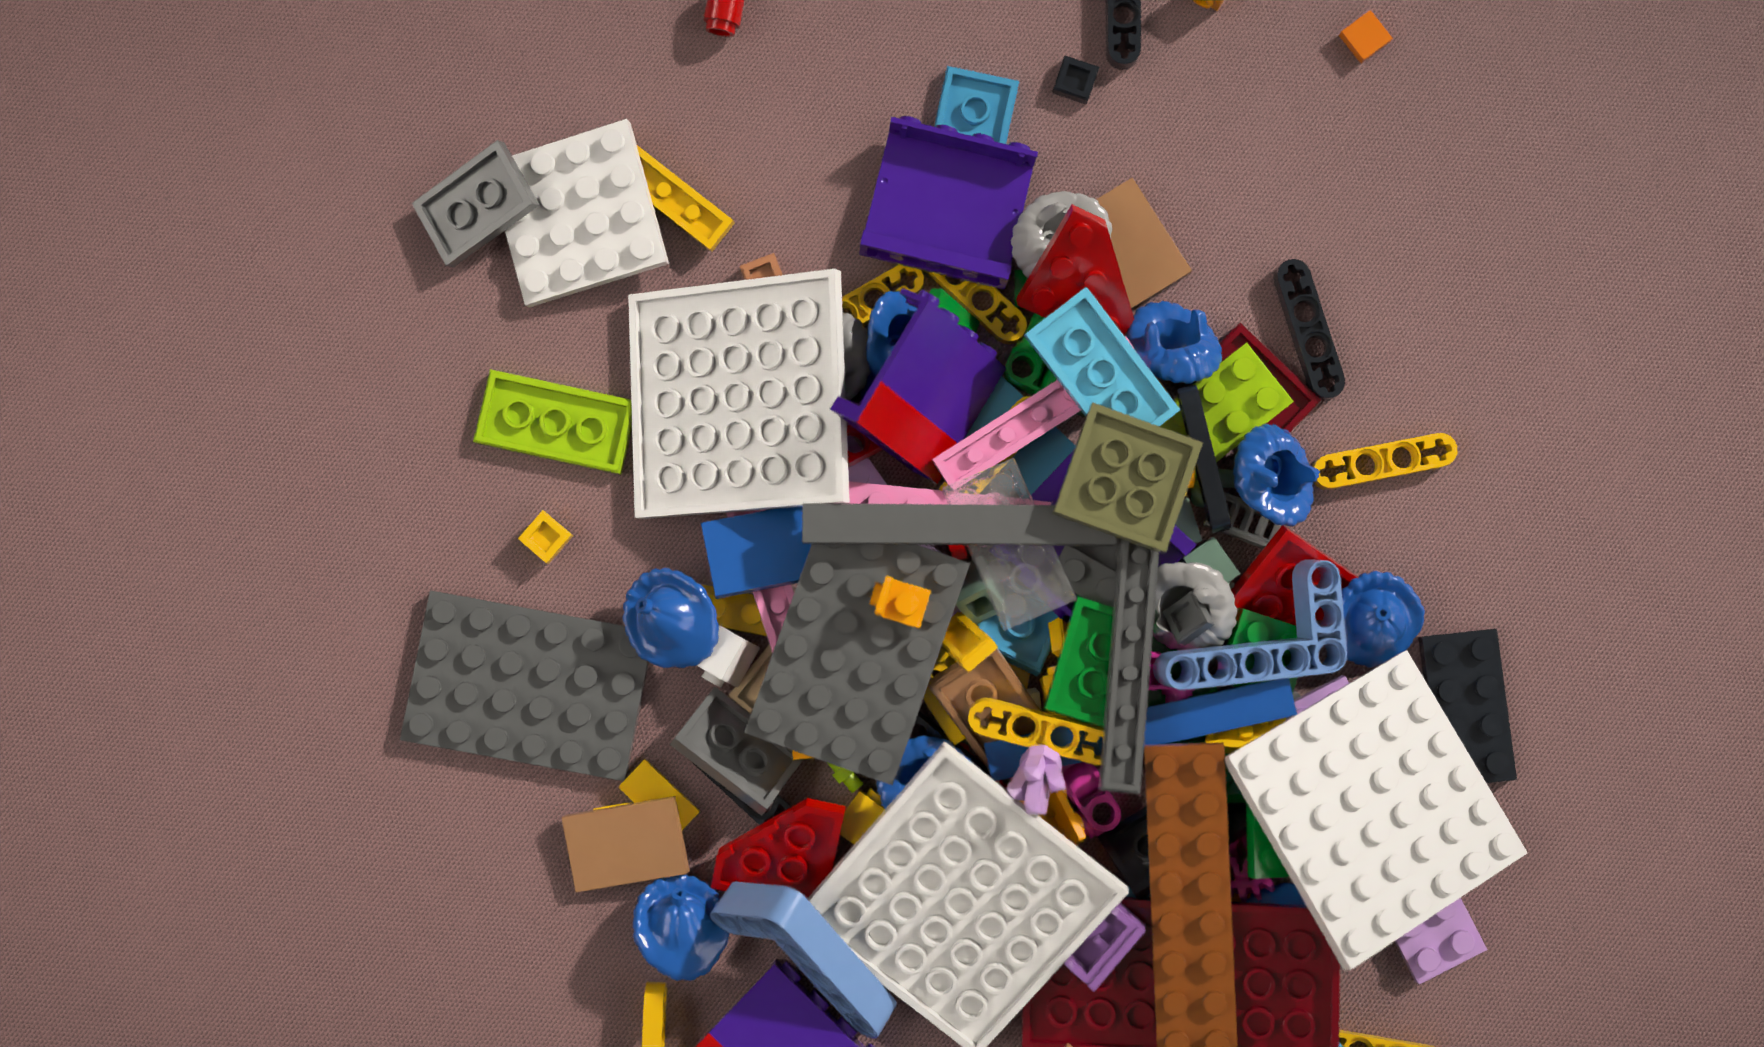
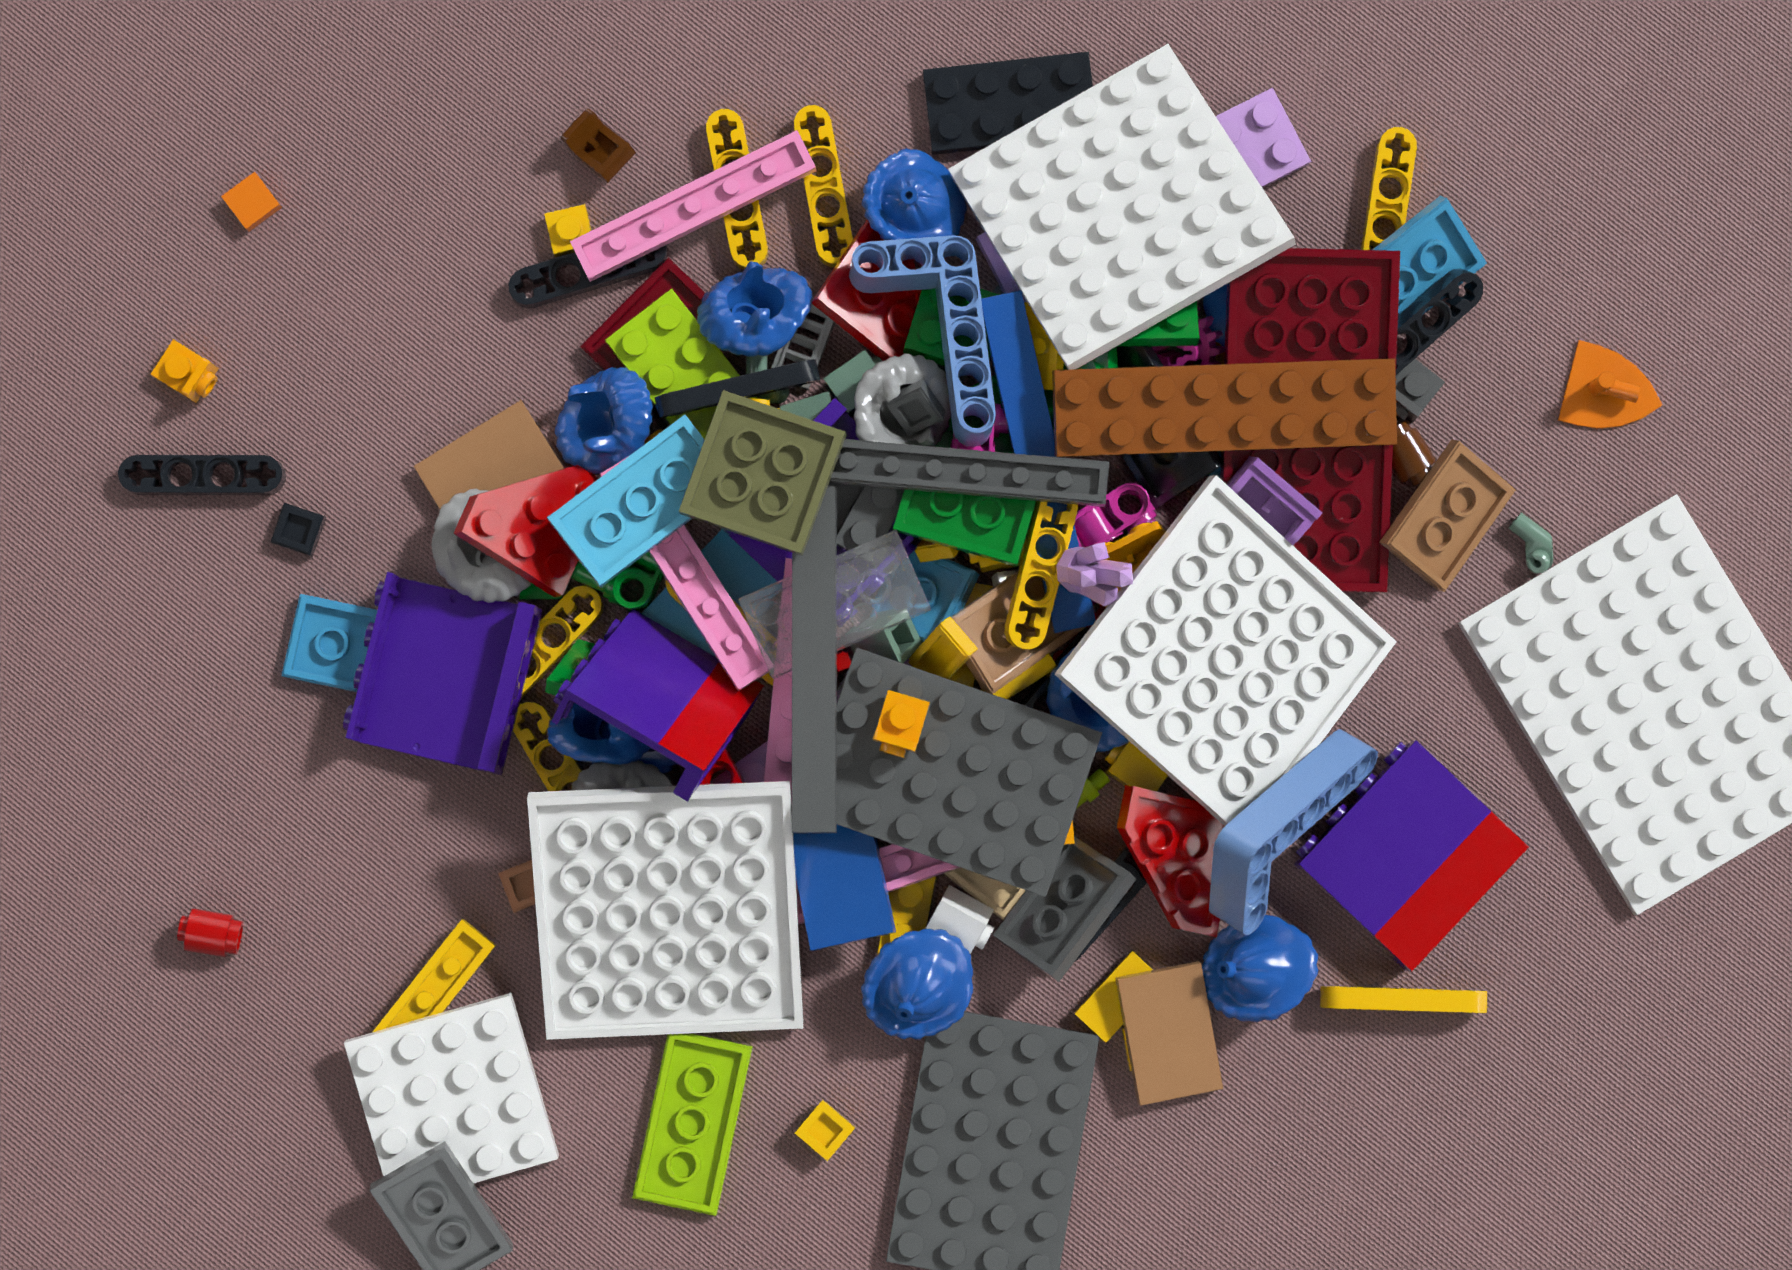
camera: 85 degrees left, 0 degrees up
none -> yellow plate [544,204,592,257]
none -> reddish brown bracket [561,108,636,183]
none -> bright pink plate [570,130,816,282]
none -> yellow beam [794,105,853,268]

